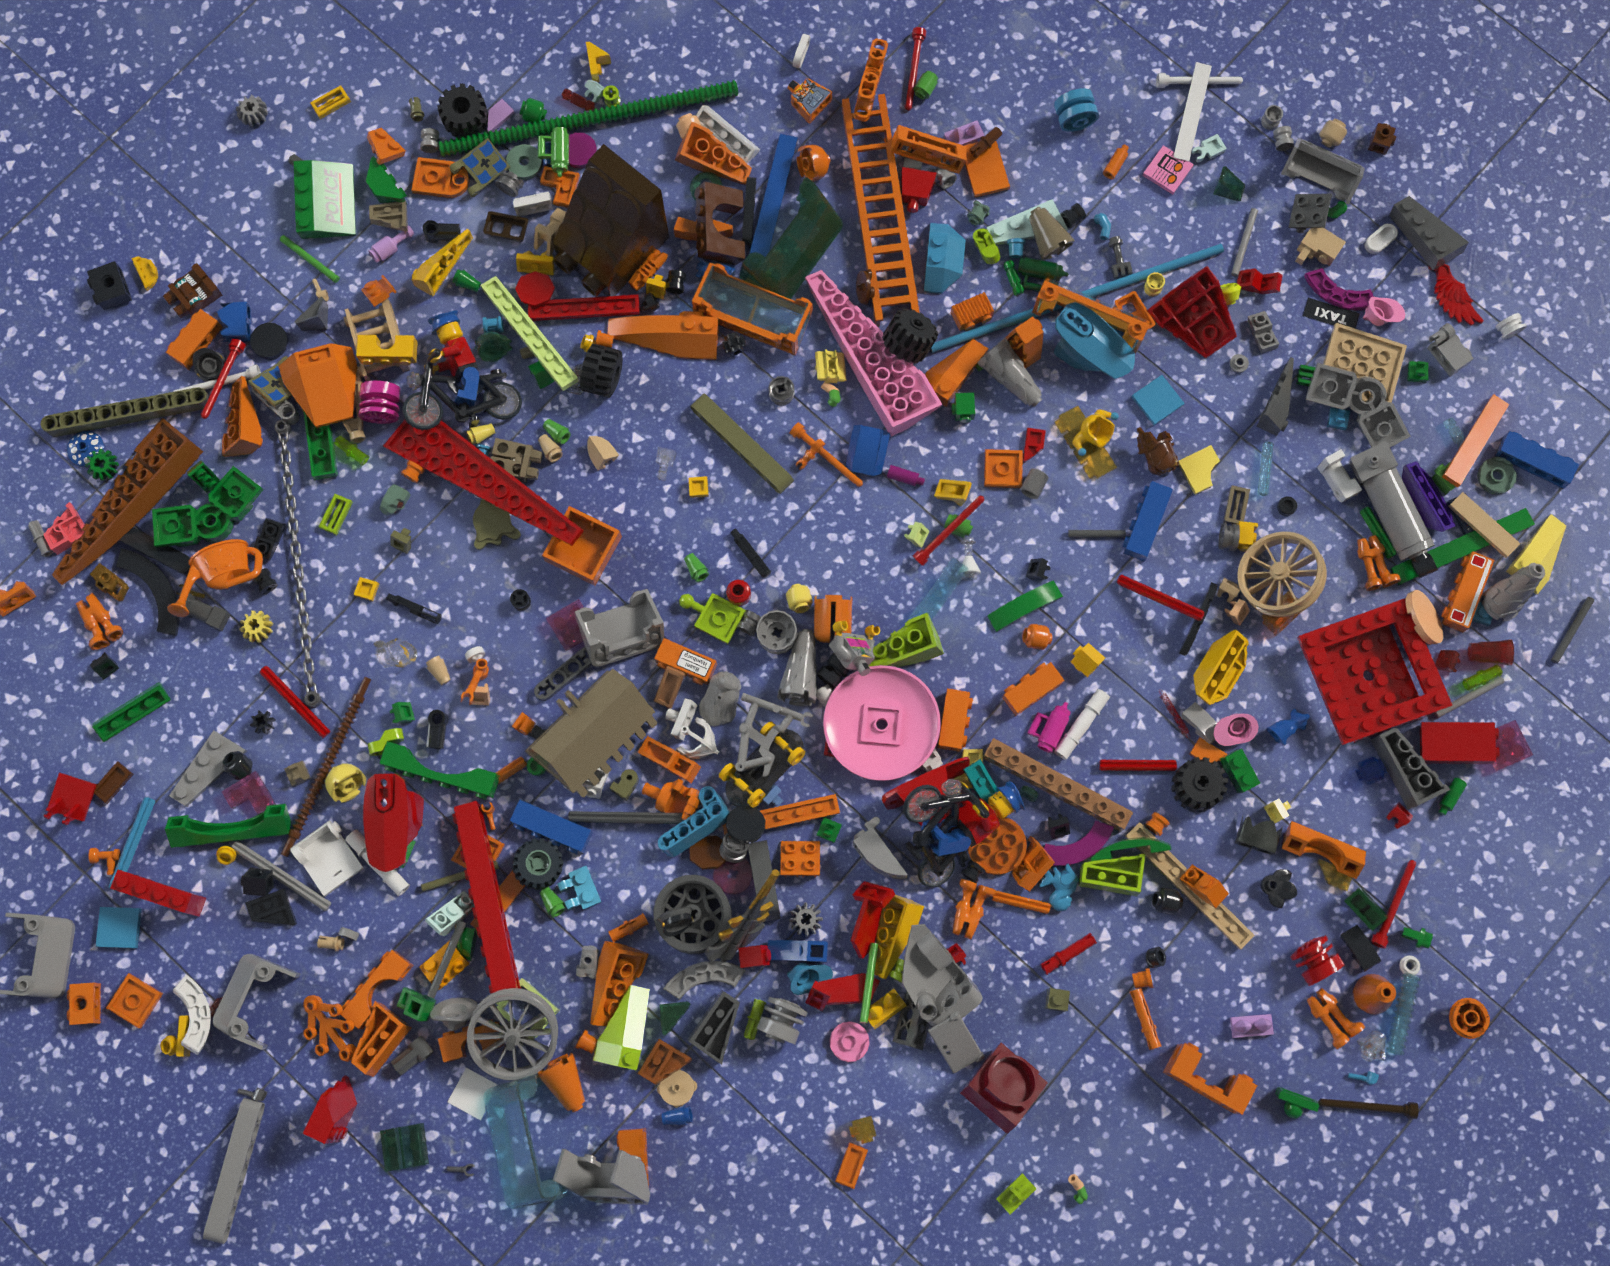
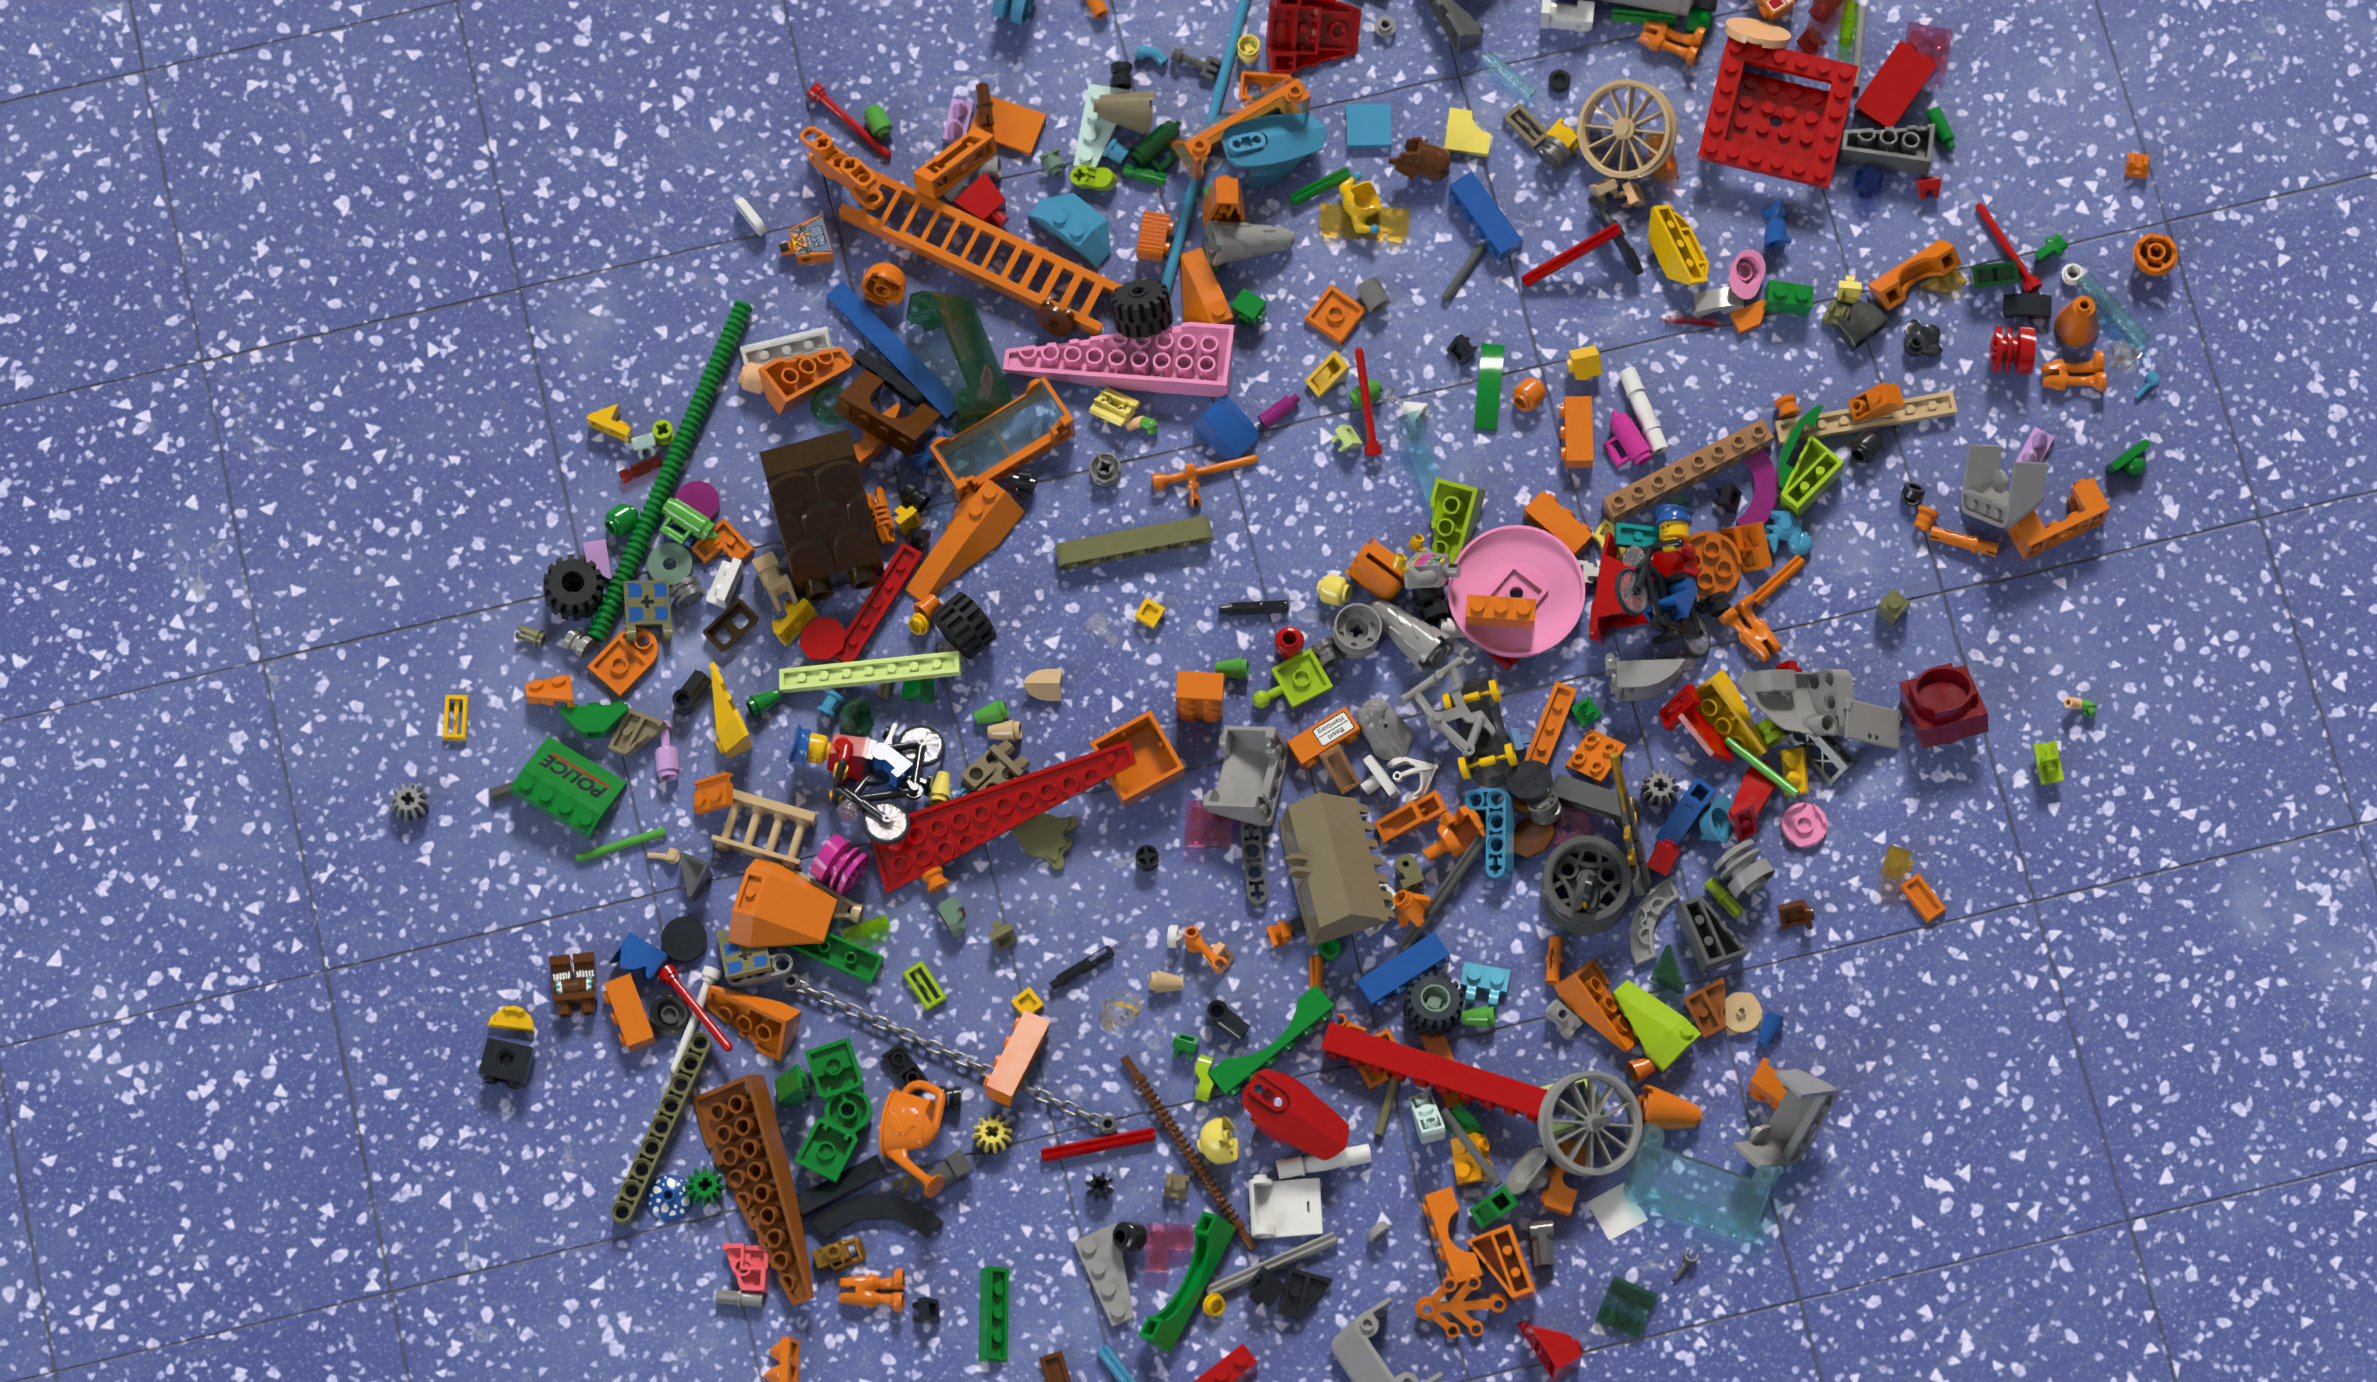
camera: 55 degrees left, 5 degrees down
tan pin [317,935,345,952] -> none
yellow arch [356,335,418,365] -> none
red tile [1023,428,1046,463] -> none
red pin [1040,933,1097,975] -> none
red axle [1099,759,1177,771] -> none
black wheel [1171,757,1228,812] -> none
dark brown piece [1318,1099,1419,1119] -> none
none -> brick [983,1010,1050,1107]
none -> orange brick [1176,671,1224,723]
none -> green axle [1289,167,1351,206]
none -> orange rock [1393,889,1432,927]
none -> orange brick [1466,594,1536,629]
none -> reddish brown bracket [1777,899,1815,930]
none -> olive tile [1822,300,1852,329]
none -> light grey windscreen [1960,444,2048,528]
none -> orange tile [2125,152,2150,179]

